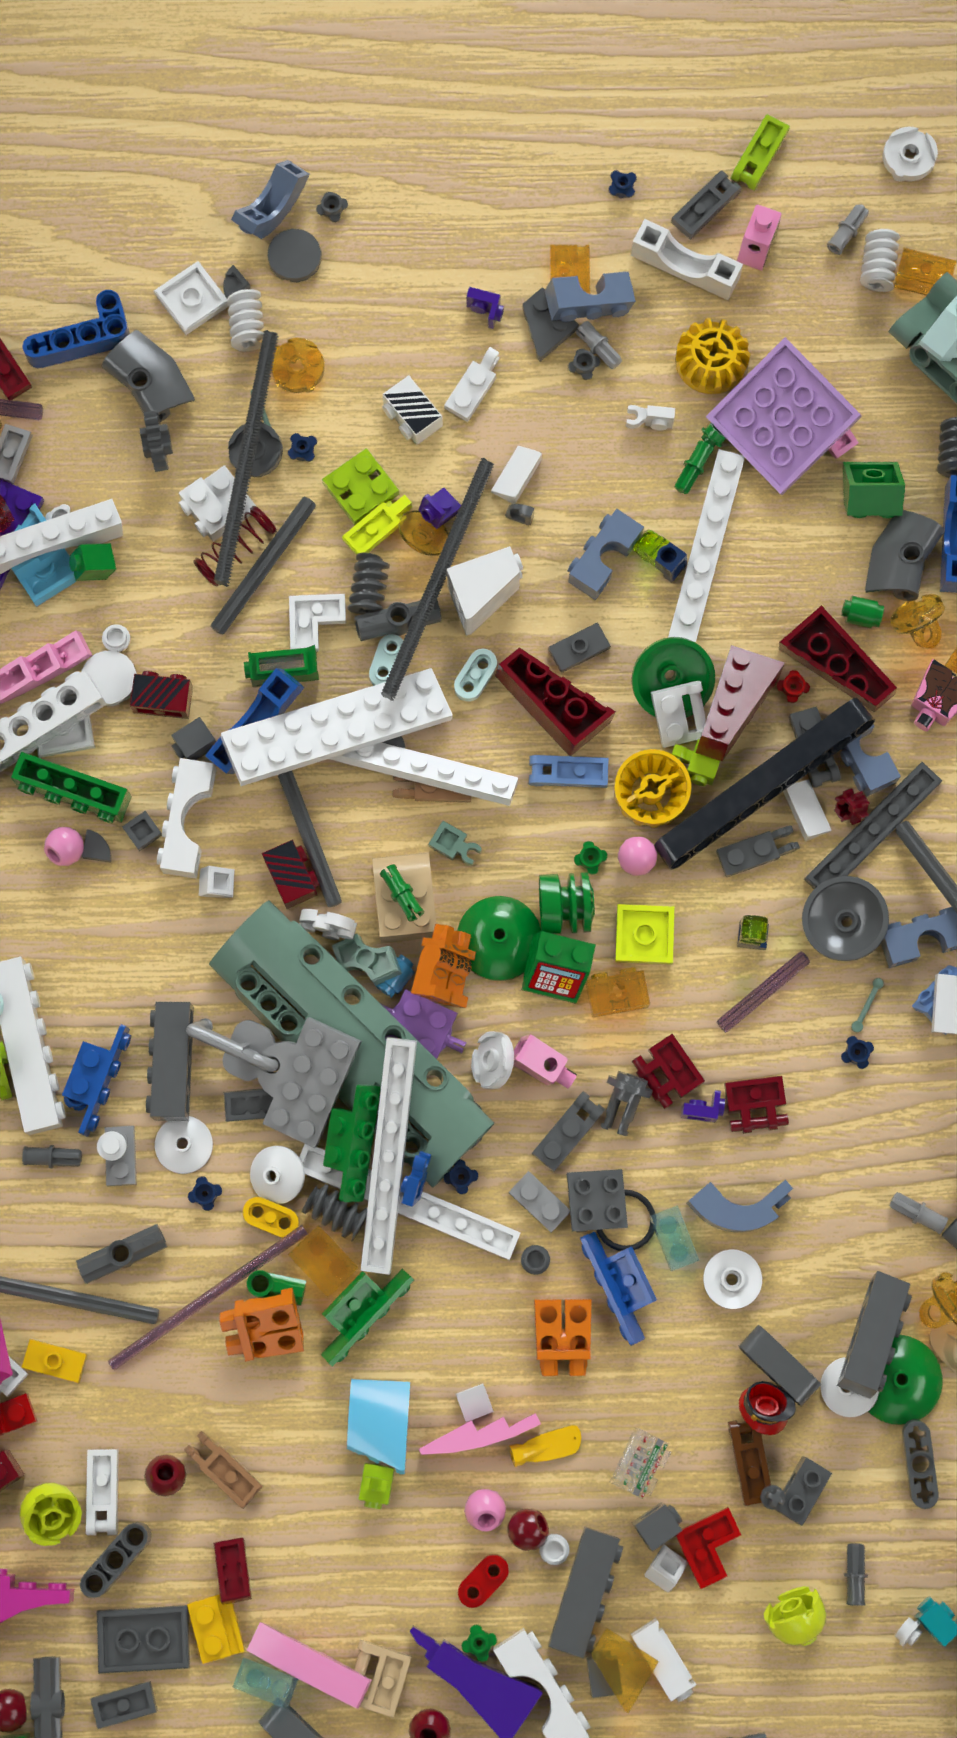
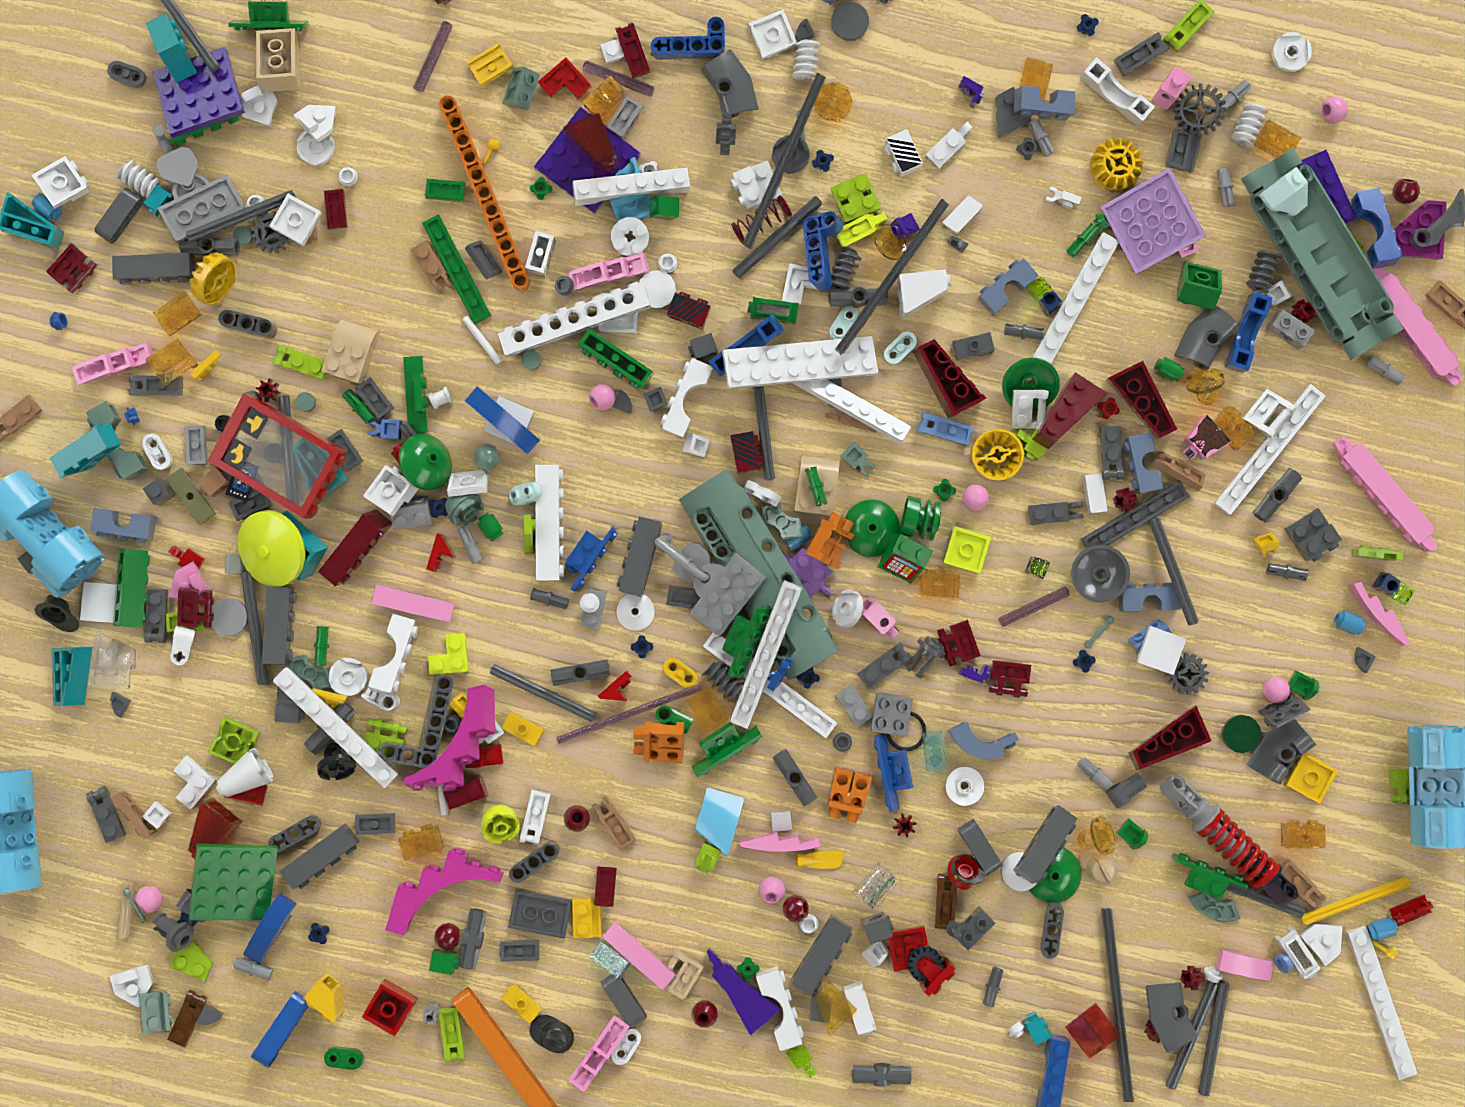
camera: 15 degrees right, 10 degrees up
white dish [250,1146,305,1204] -> none
red plate [458,1554,509,1608] -> none
black beam [654,698,875,870] -> none
neon yellow cylinder [763,1586,826,1646] -> none
none -> red slope [598,670,632,701]
none -> white plate [611,217,649,256]
none -> dark grey piece [772,749,818,806]
none -> blue beam [803,211,843,292]
none -> dark red gear [892,813,917,838]
none -> plate [907,945,956,997]
none -> dark grey pin [1004,323,1044,341]
none -> medium nougat hinge [1153,451,1205,492]
none -> dark grey plate [1165,128,1202,173]
none -> dark grey gear [1173,83,1227,136]
none -> light grey axle [1216,168,1235,207]

